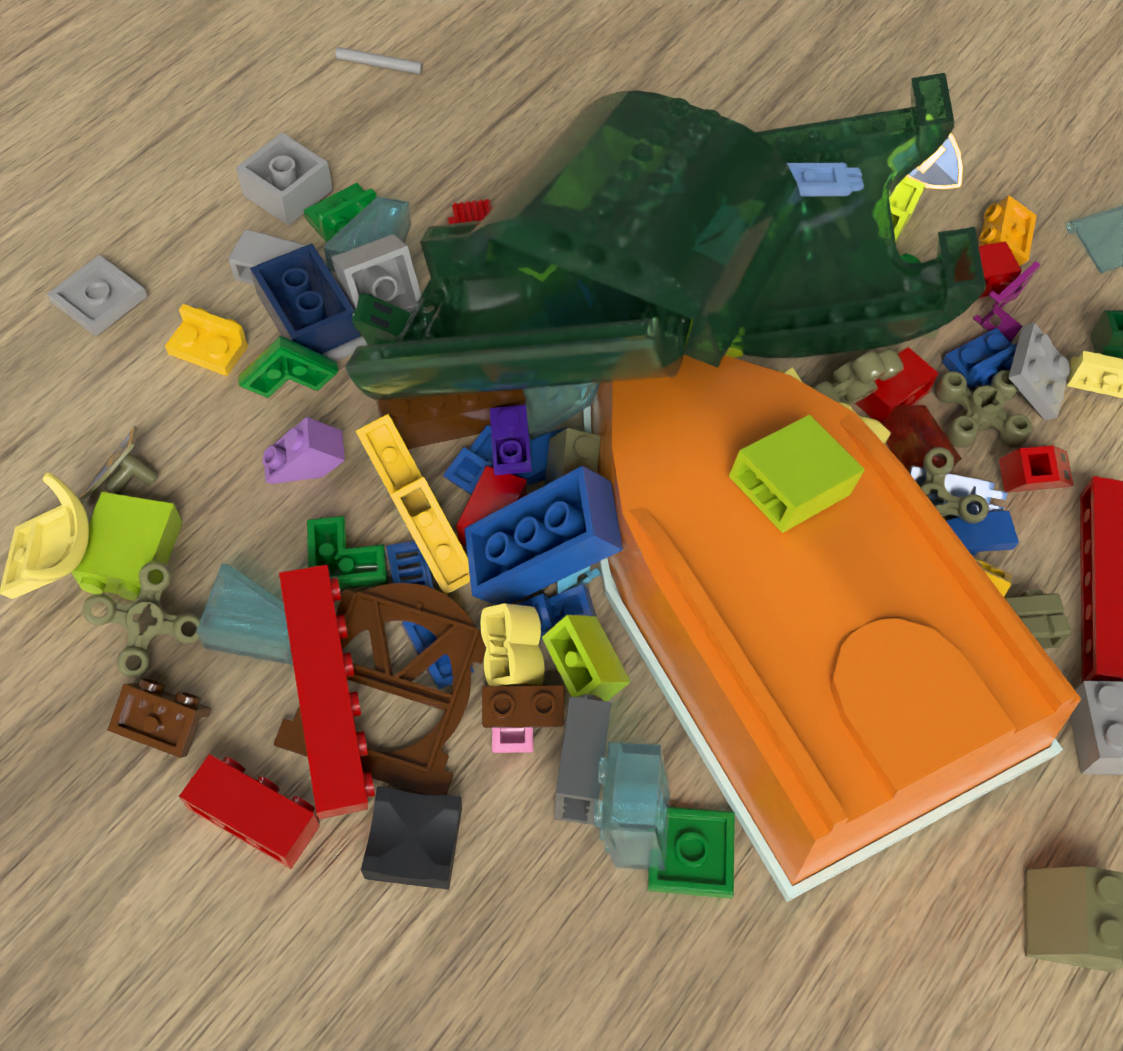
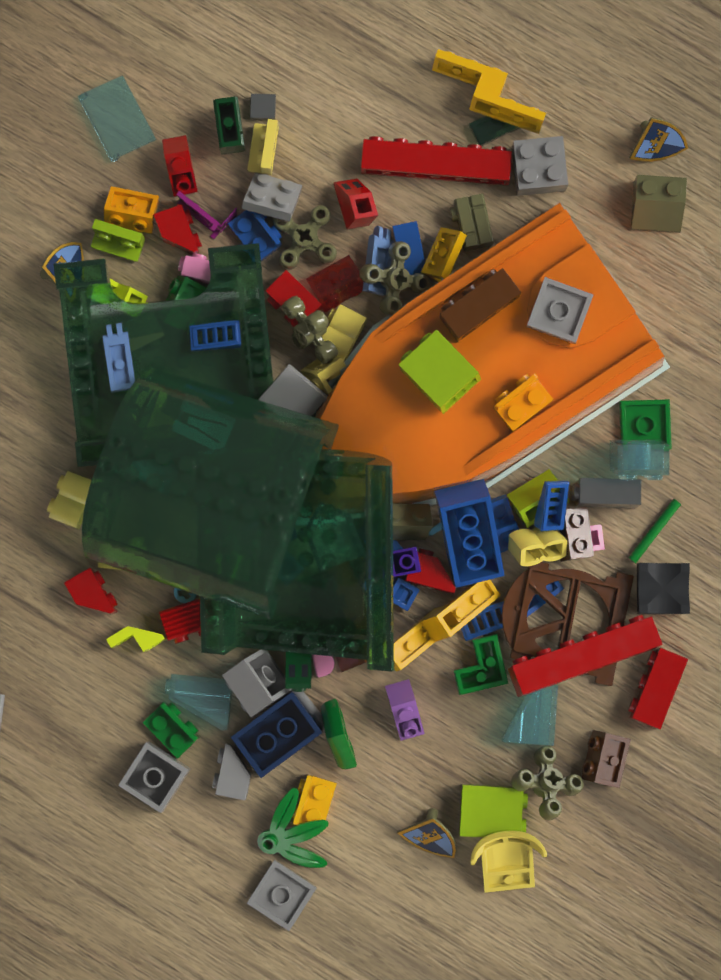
camera: 90 degrees left, 25 degrees up
none -> red slope [64,568,118,614]
none -> lime bracket [91,219,145,262]
none -> neon yellow slope [106,626,167,652]
none -> red slope [162,135,198,197]
none -> blue slope [189,320,241,351]
none -> light grey tile [257,364,328,433]
none -> green plant [257,788,329,868]
none -> reddish brown brick [440,268,521,342]
none -> light orange bracket [493,374,554,432]
none -> light grey plate [526,277,593,344]
none -> blue slope [534,481,569,531]
none -> green bar [628,499,681,564]

